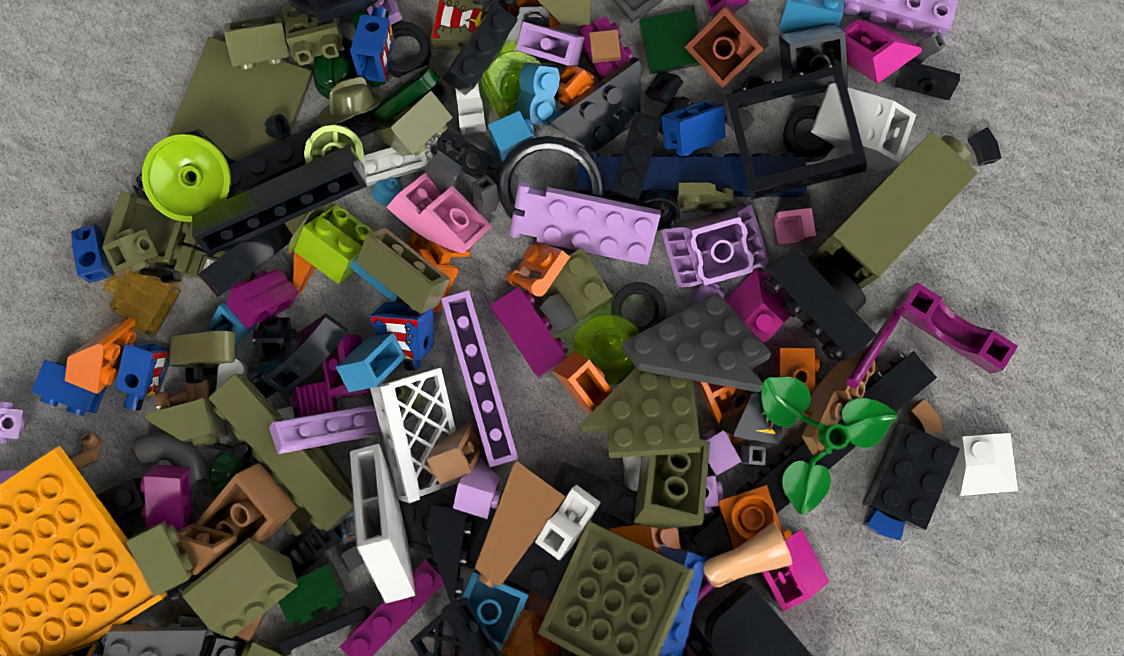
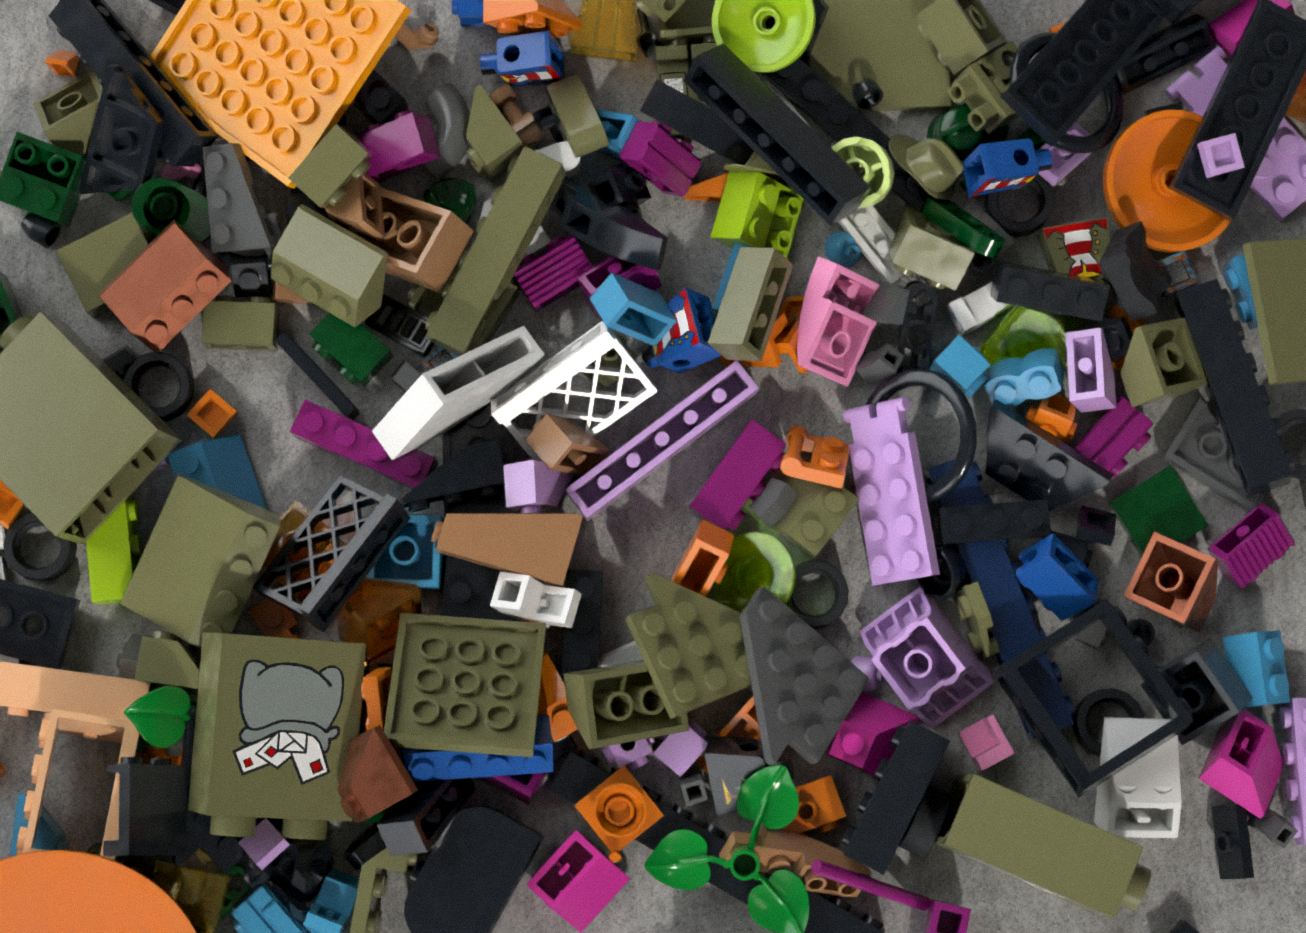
camera: 70 degrees right, 0 degrees up
black hand [213,441,253,461] -> none
lavender tile [269,405,381,454] -> none
medium nougat tile [589,30,621,63] -> none
light nougat piece [703,522,793,587] -> none

